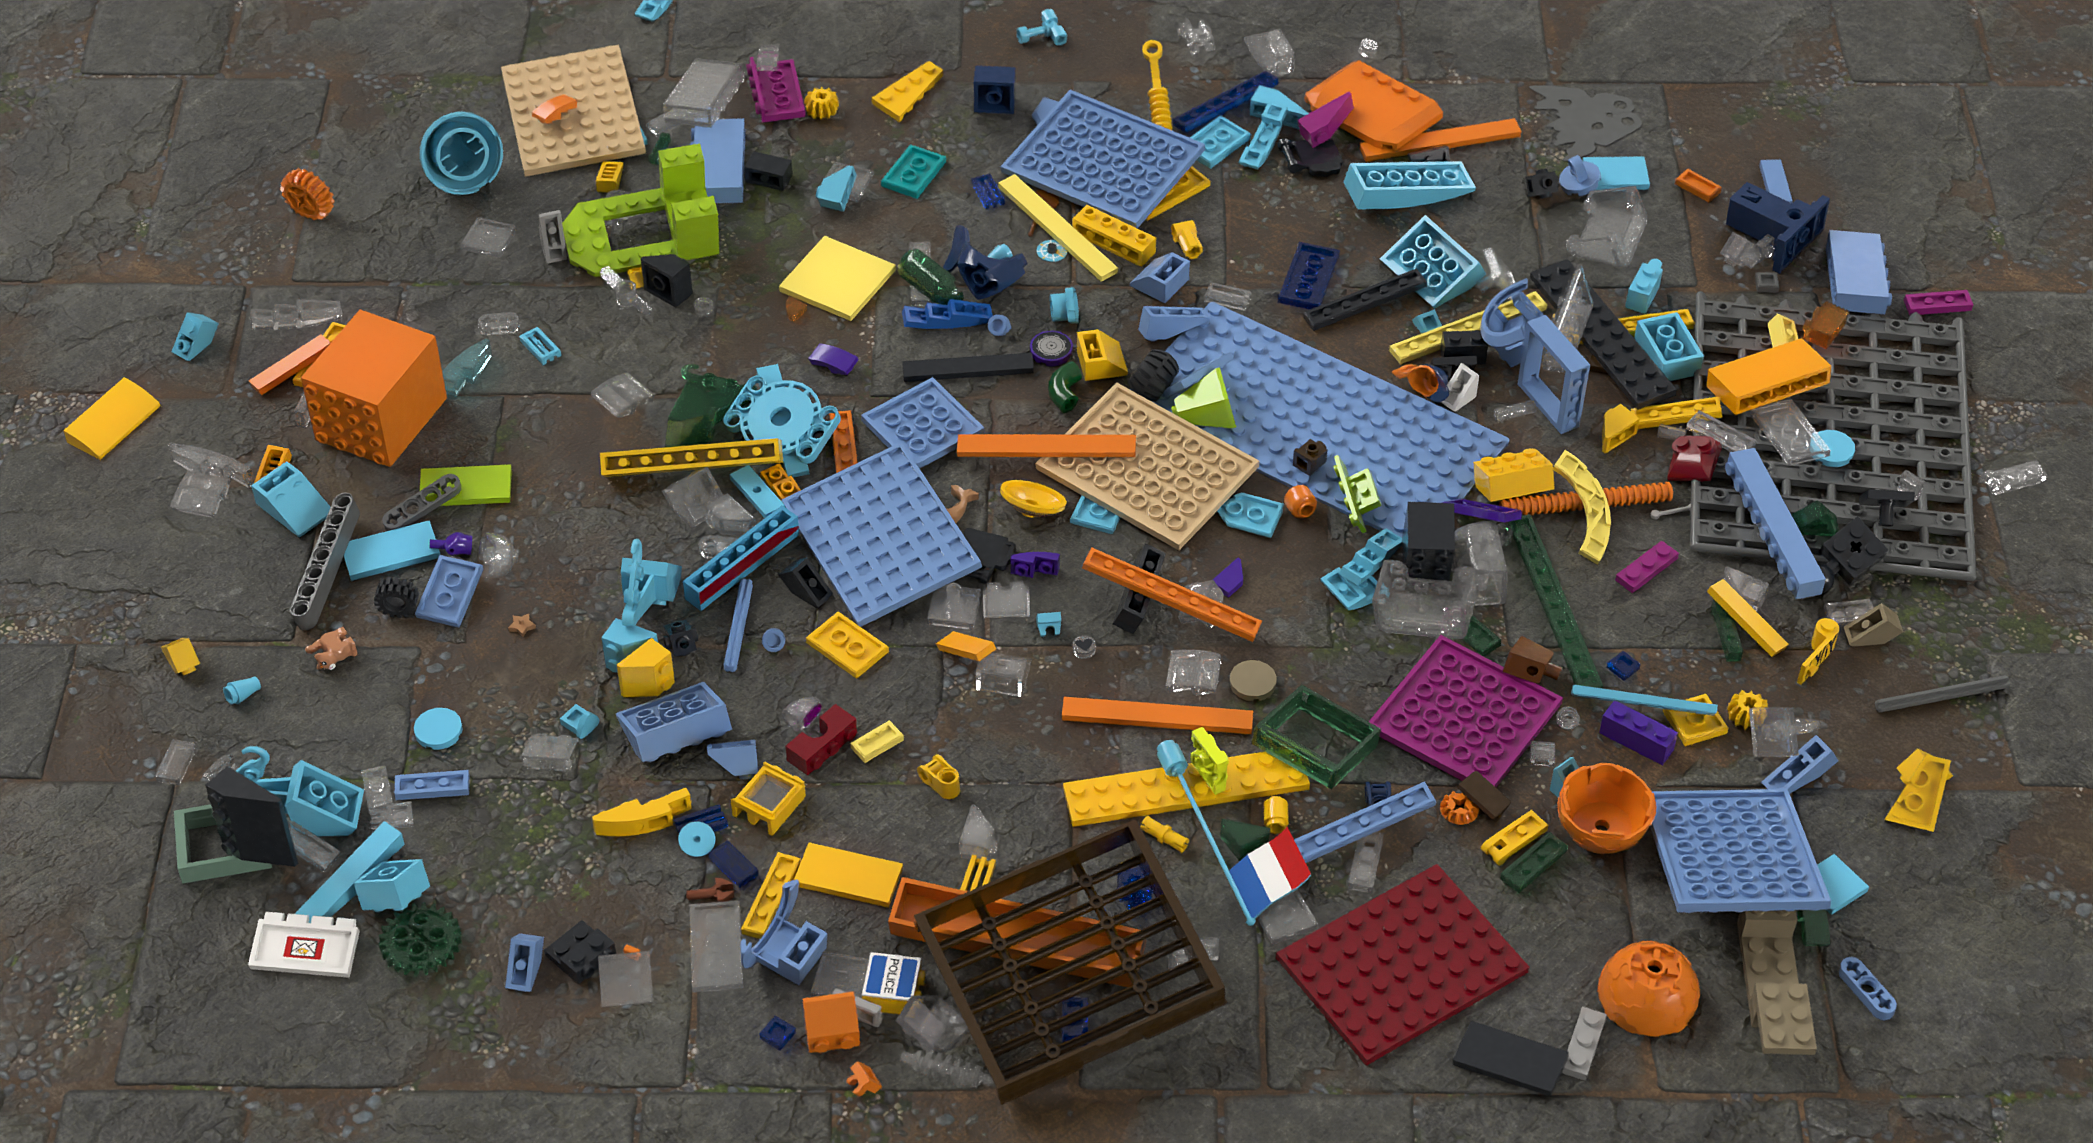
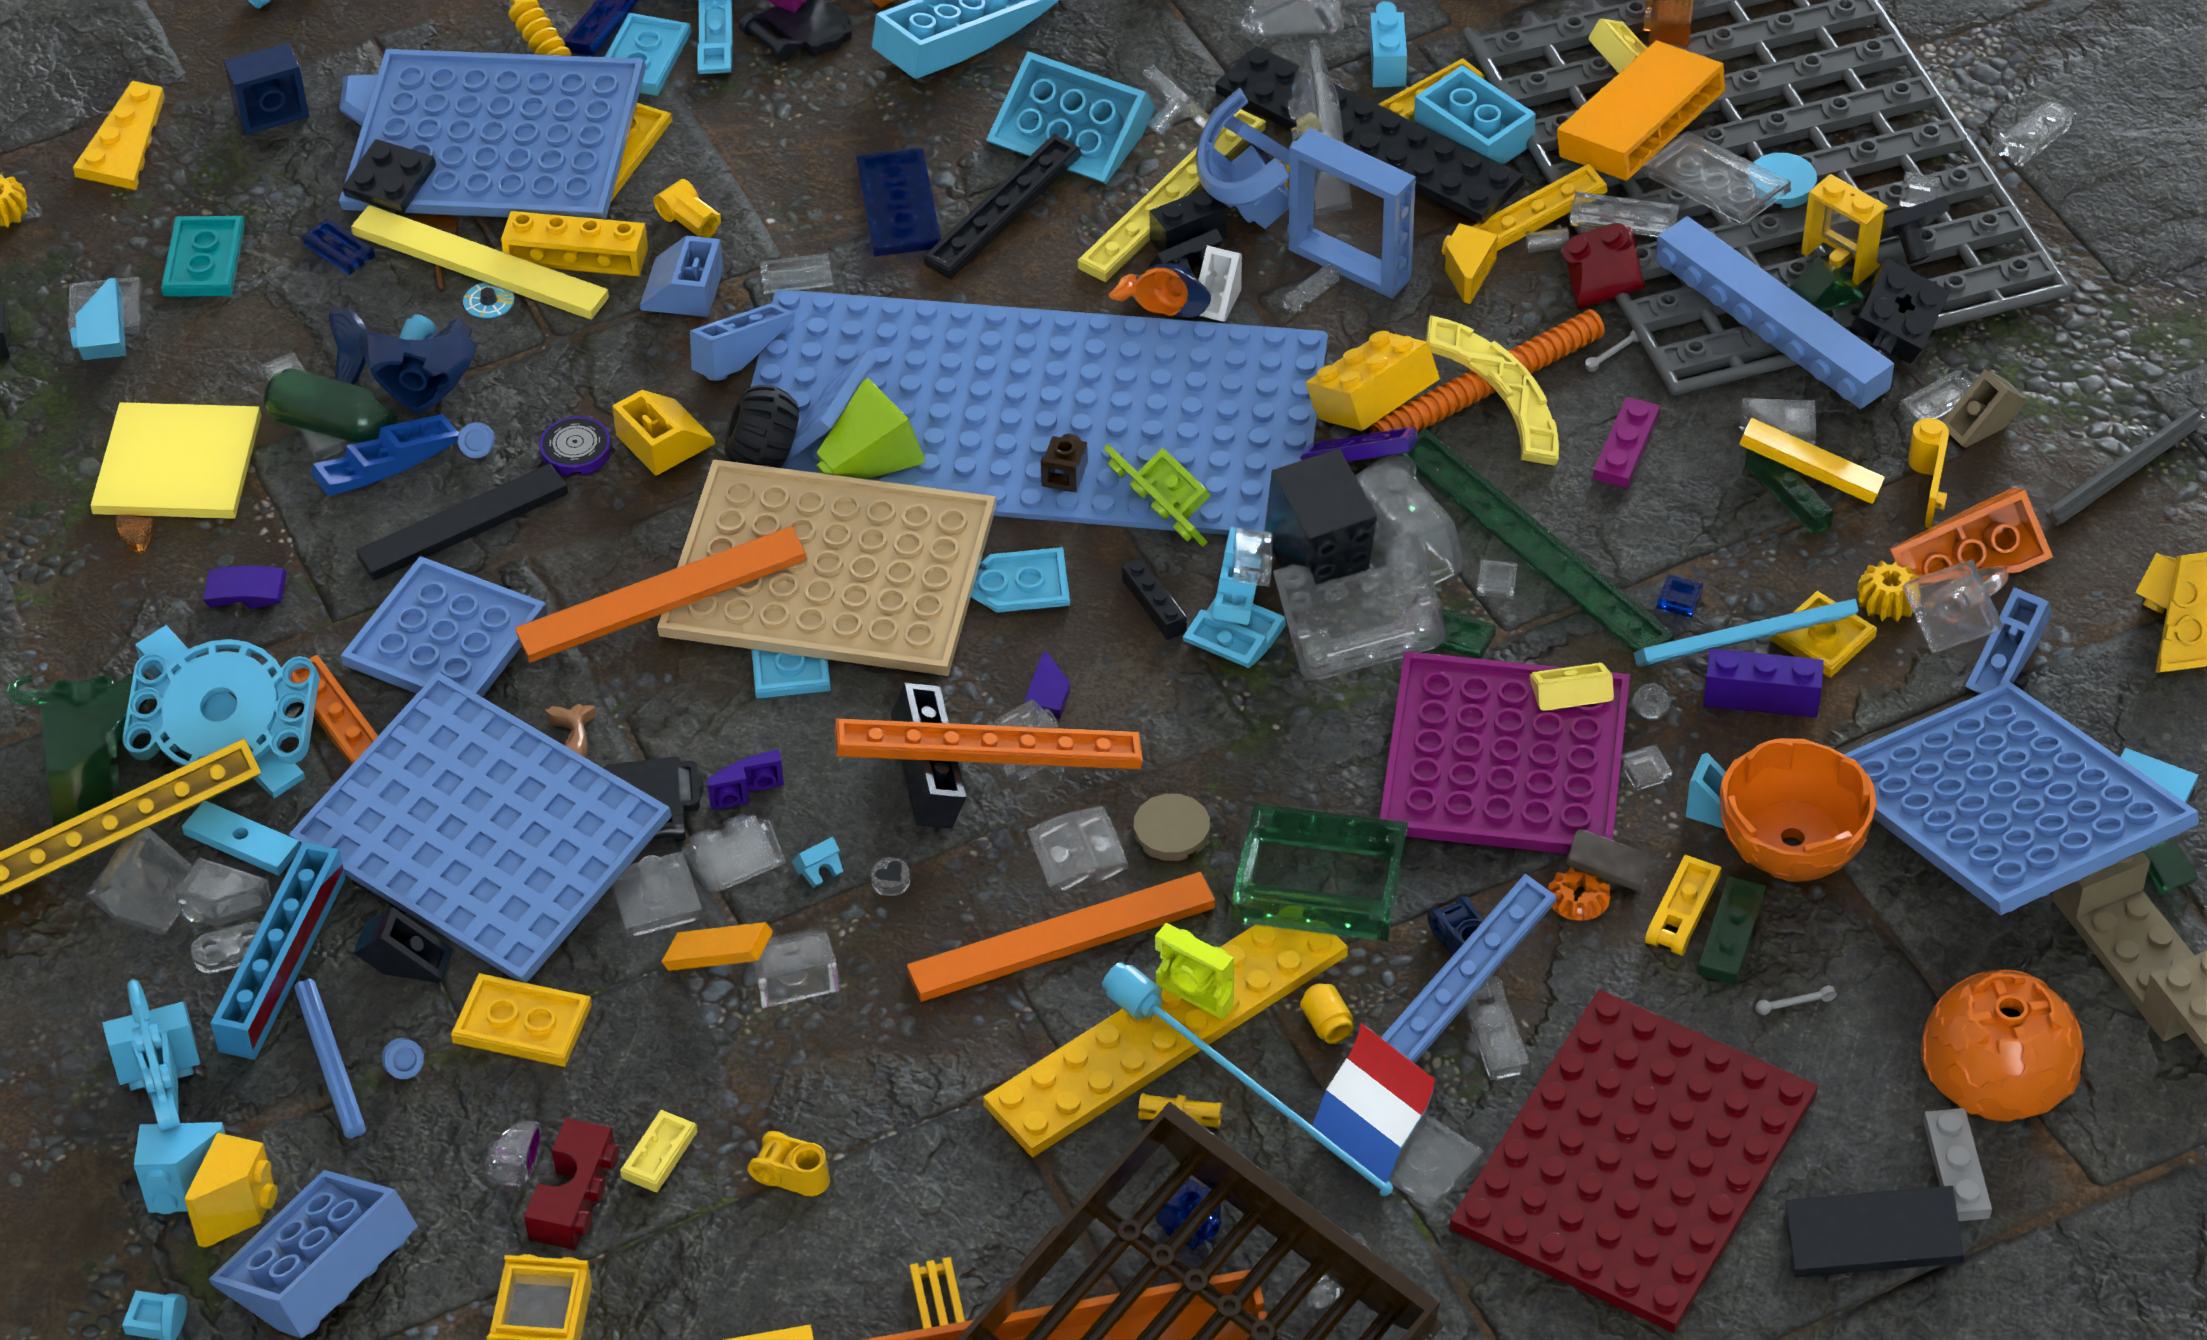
camera: 25 degrees left, 0 degrees up
black brick [663,620,699,657] -> none
medium blue slope [707,740,758,779] -> none
light orange slope [760,463,801,501] -> none
clear slope [959,805,998,861] -> none
yellow dish [1000,480,1067,518] -> none
dark green cylinder [1048,361,1082,413] -> none
medium azure piece [1050,287,1079,324] -> none
clear green slope [1220,819,1270,861] -> none
orange head [1284,485,1317,518] -> none
medium azure slope [1412,309,1442,333] -> none
reddish brown torso [1502,636,1563,684] -> none
none -> black plate [342,139,436,214]
none -> black piece [1122,557,1187,640]
none -> clear slope [1232,527,1273,587]
none -> clear tile [1477,560,1518,599]
none -> light yellow slope [1530,663,1614,711]
none -> light grey hinge [1755,985,1837,1015]
none -> yellow window [1801,174,1888,286]
none -> orange wedge [1889,488,2053,582]

